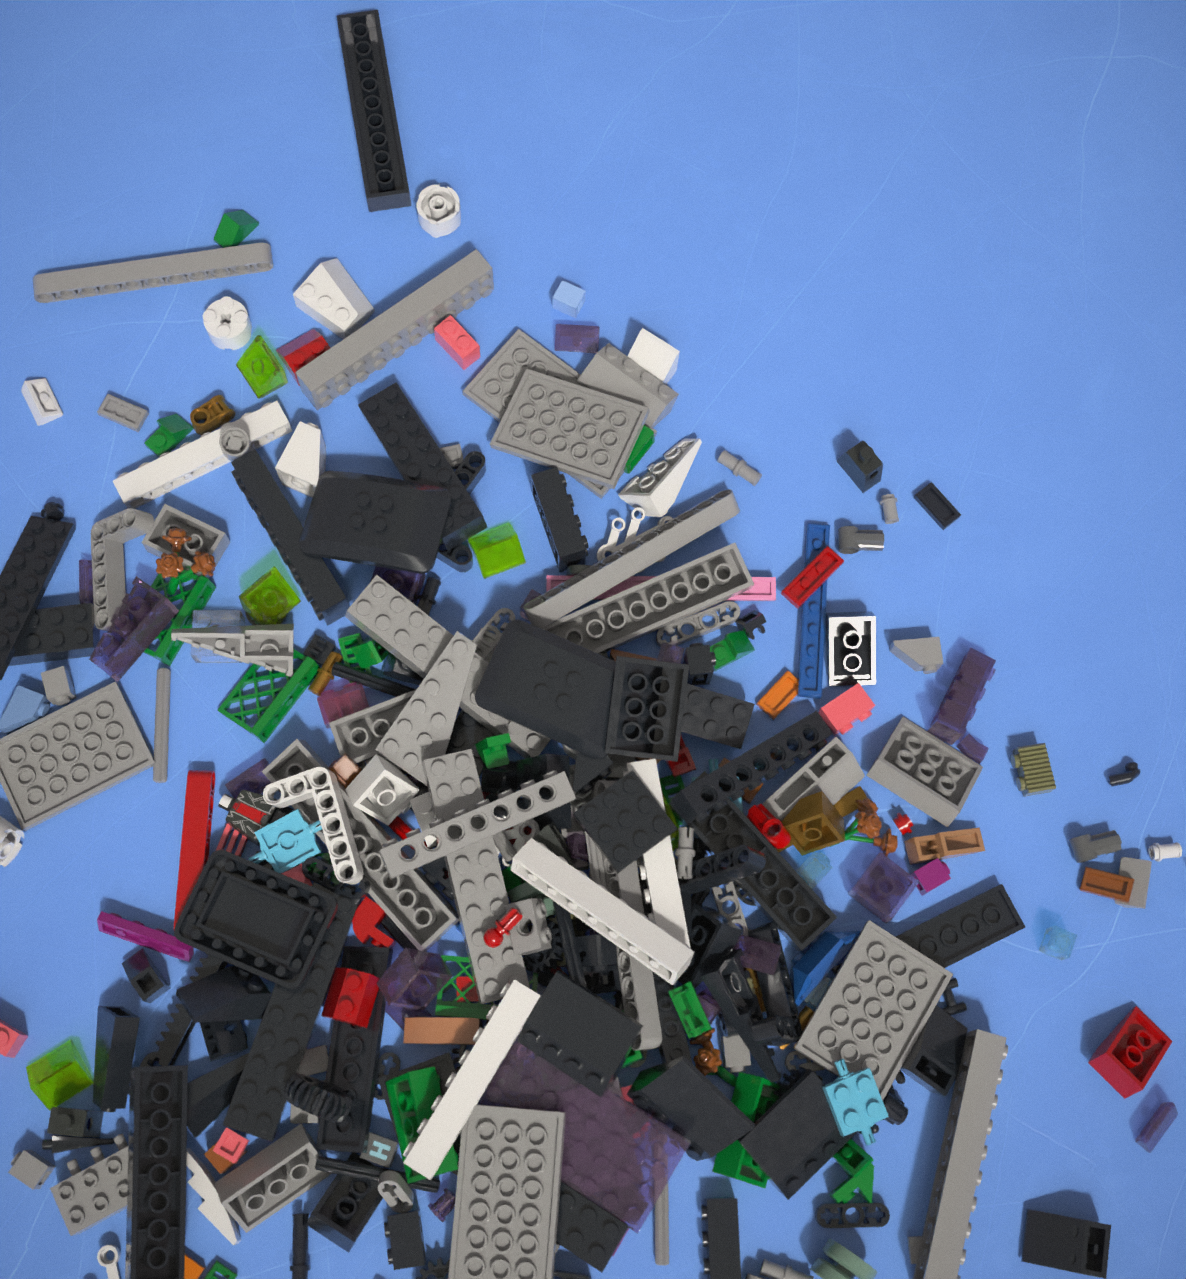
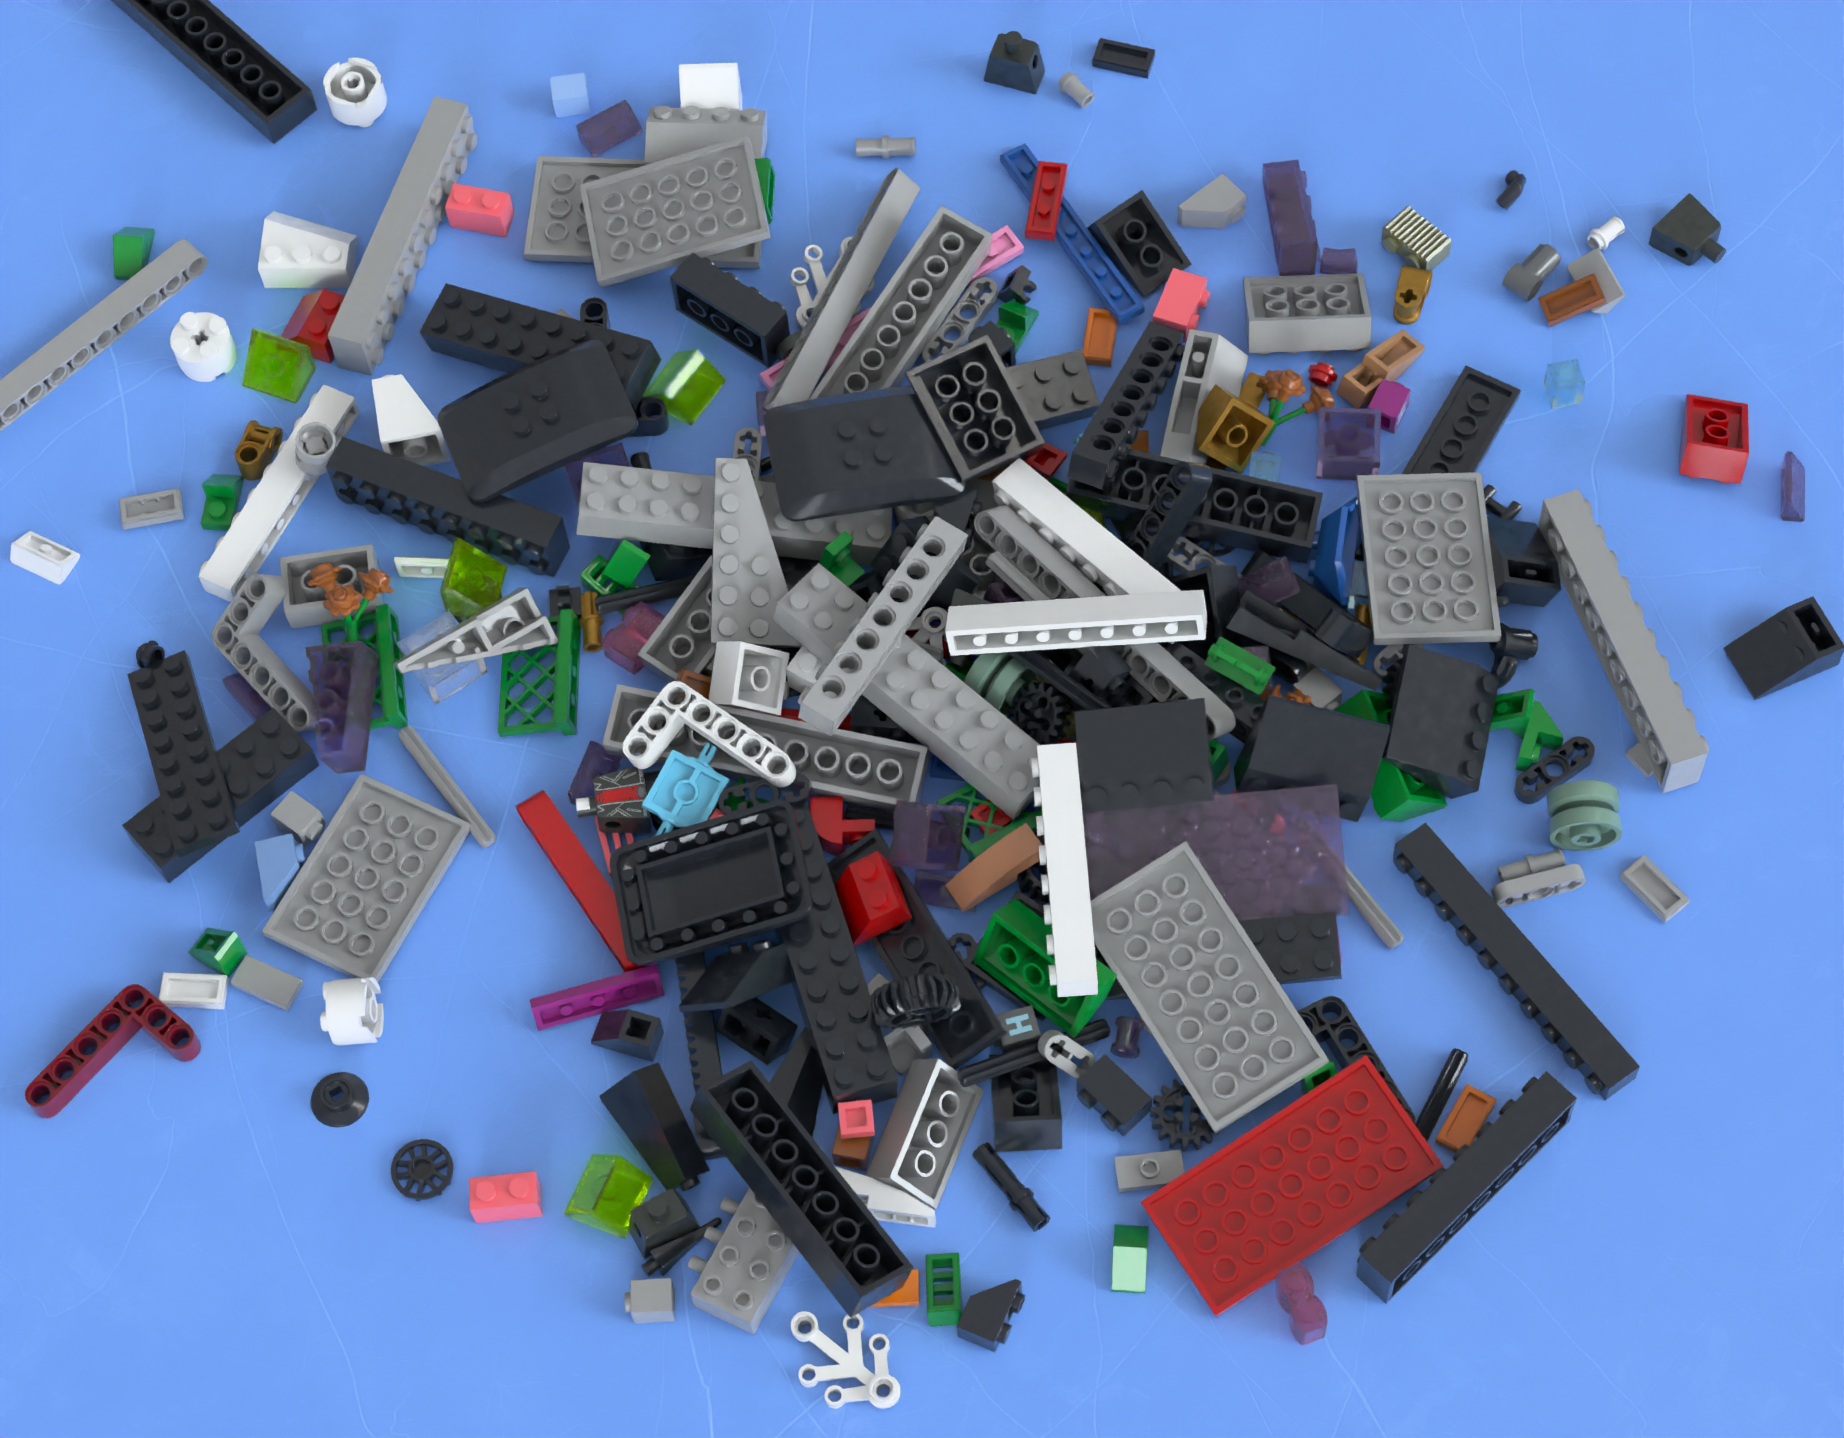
camera: 25 degrees left, 10 degrees down
red axle [483,907,523,948] -> none
light grey brick [505,898,552,955] -> none
black plate [573,770,677,874] -> none
white wedge [618,438,702,517] -> none
light grey pin [675,827,695,879] -> none
red piece [746,804,791,849] -> none
medium azure plate [822,1058,889,1145] -> none
dark grey piece [838,526,884,554] -> none
none -> white slope [394,556,462,579]
none -> pearl gold piece [1393,265,1433,325]

